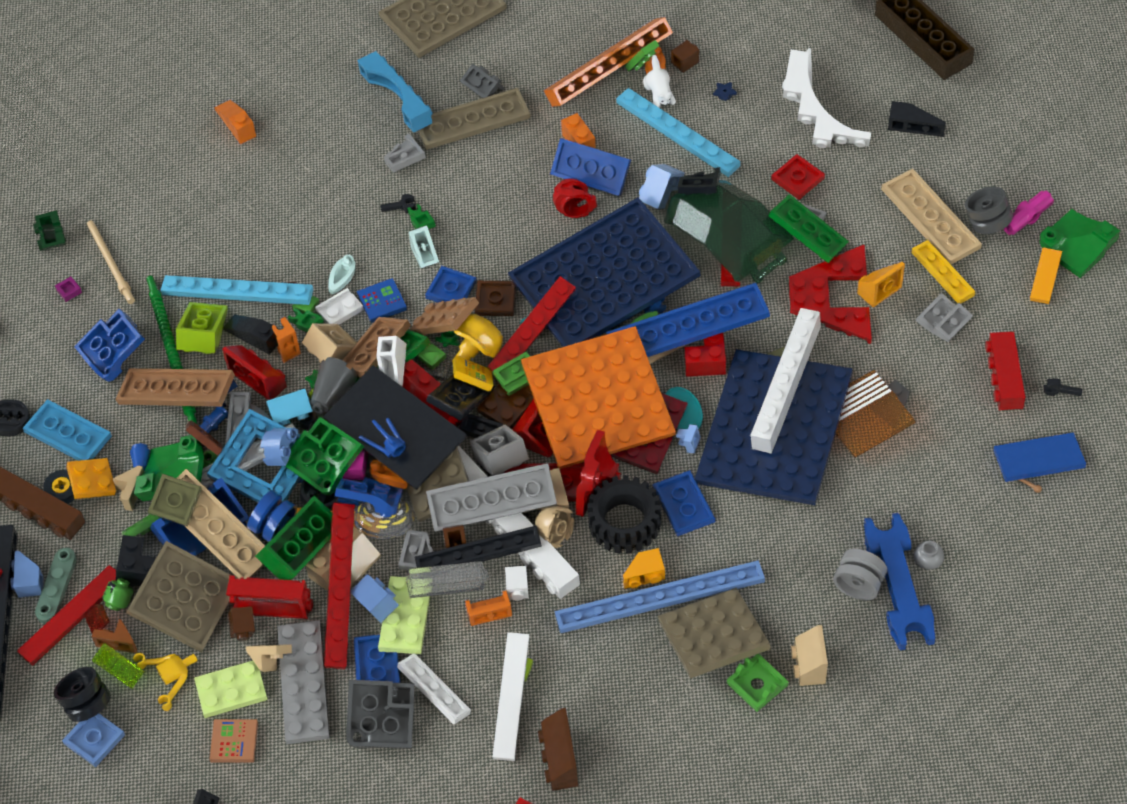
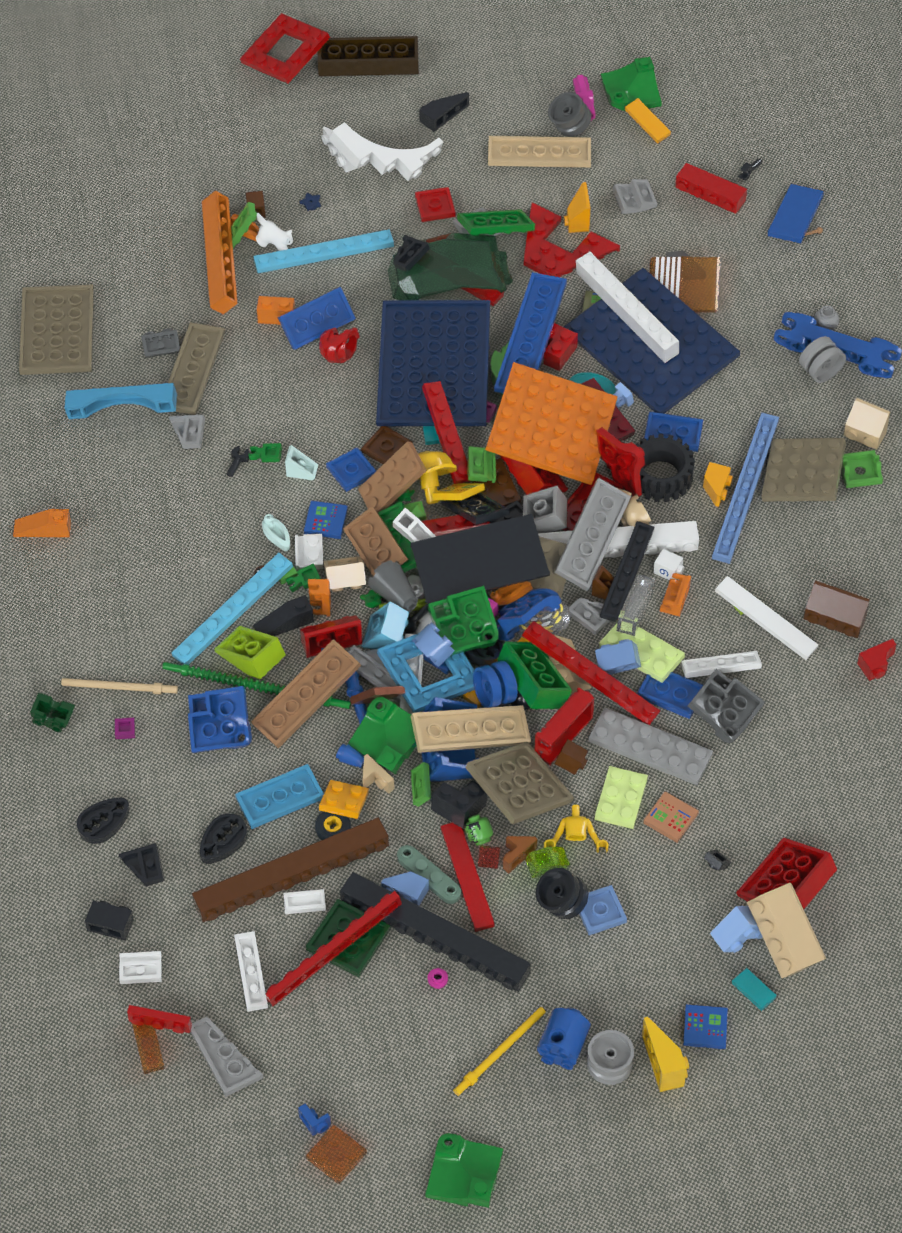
camera: 60 degrees left, 0 degrees up
olive tile [148,474,202,527] -> none
tan slope [246,644,292,672] -> none
blue plant [359,418,406,458] -> none
light blue brick [639,164,685,209] -> none
yellow plate [912,240,975,304] -> none

